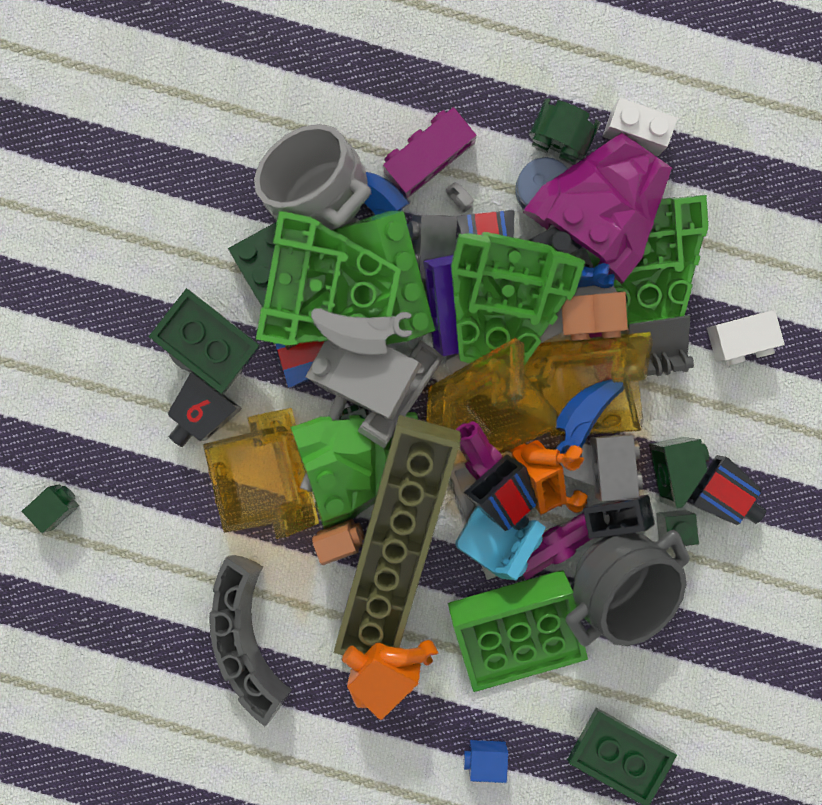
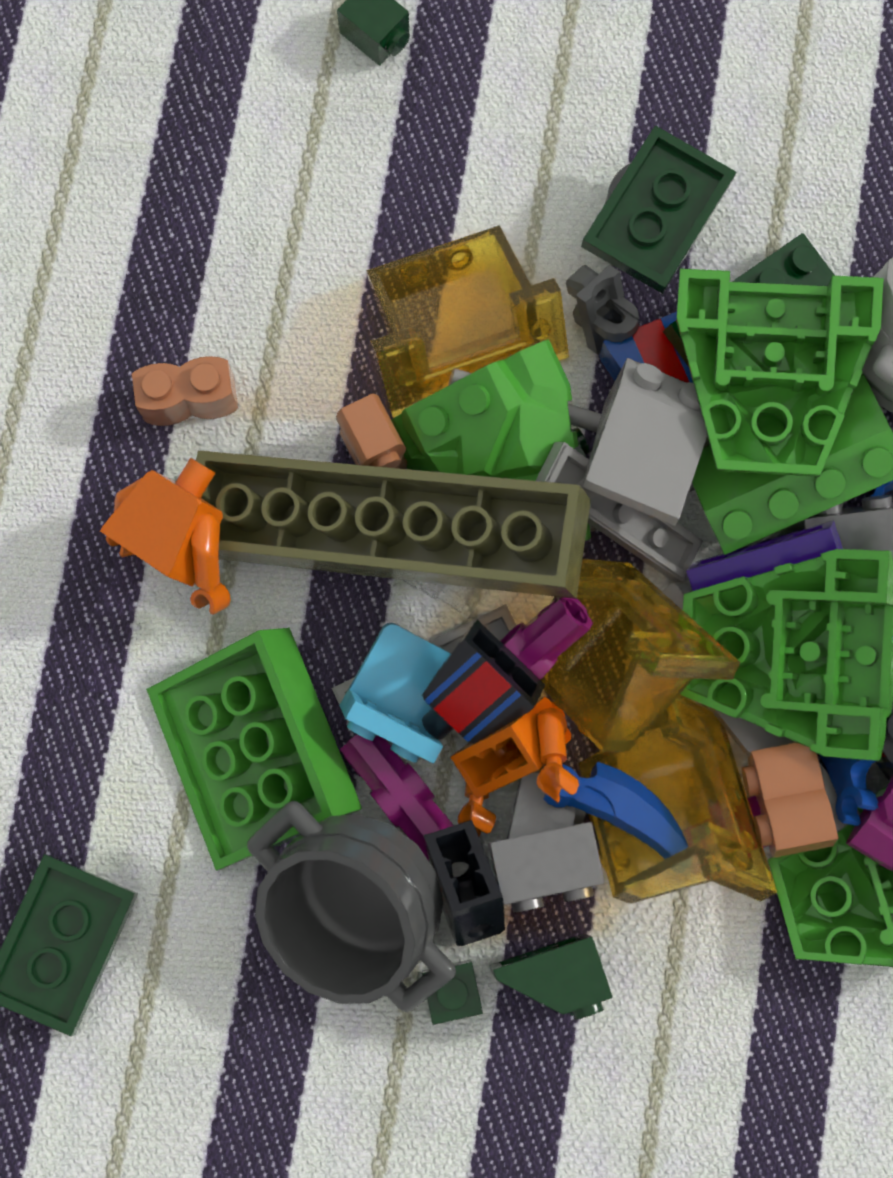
camera: 80 degrees right, 10 degrees down
black torso [168,372,242,447] -> none
dark grey brick [209,555,292,727] -> none
light grey piece [311,308,412,355] -> none
blue brick [463,740,508,783] -> none
dark grey hinge [628,315,694,379] -> none
torso [686,455,766,525] -> none
white brick [707,310,785,366] -> none
none -> nougat brick [132,356,239,426]
none -> dark grey hips [566,265,640,354]

